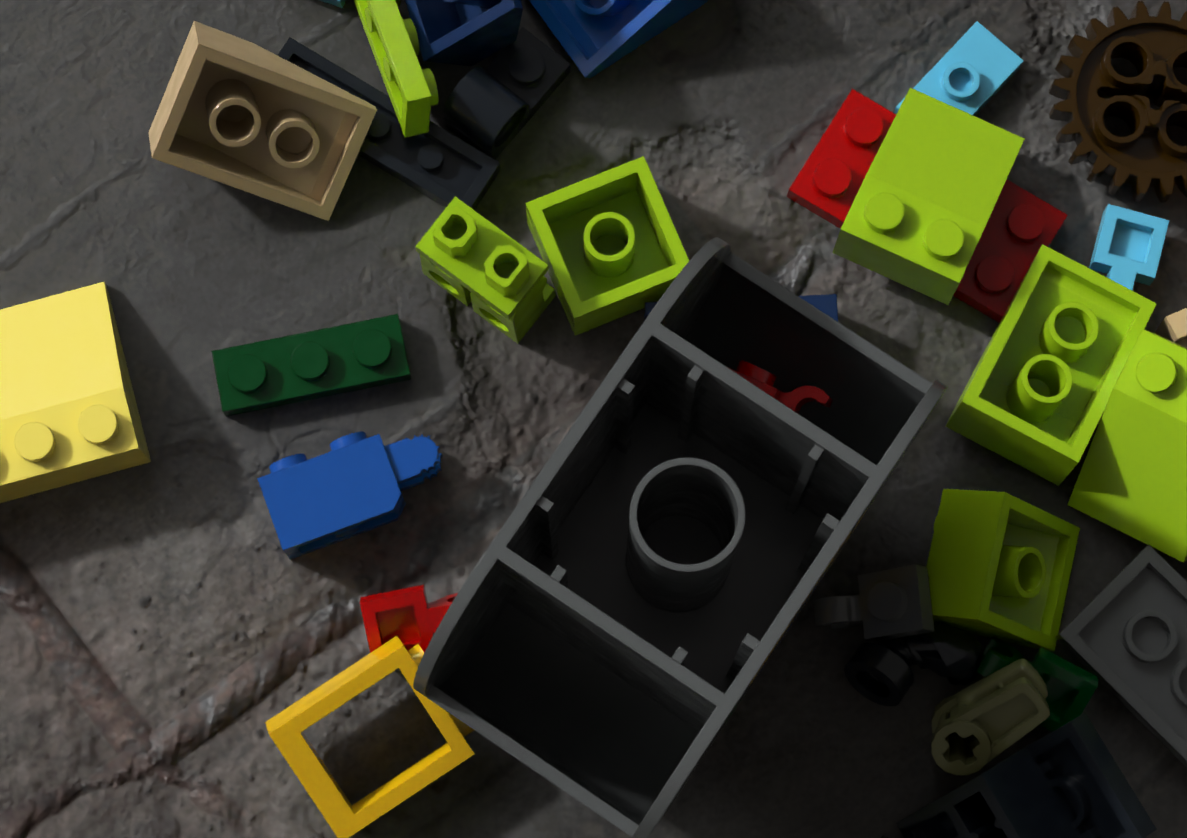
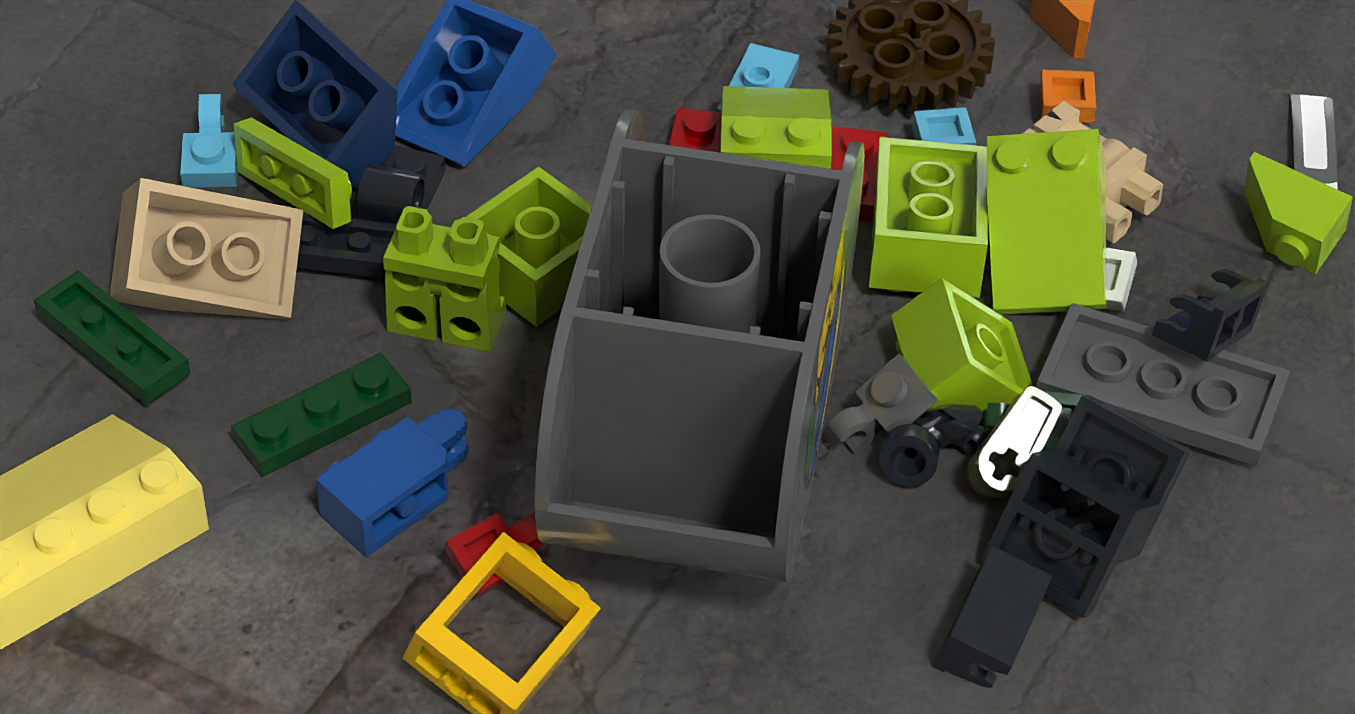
camera: 25 degrees left, 30 degrees down
none -> dark green plate [34,270,190,405]

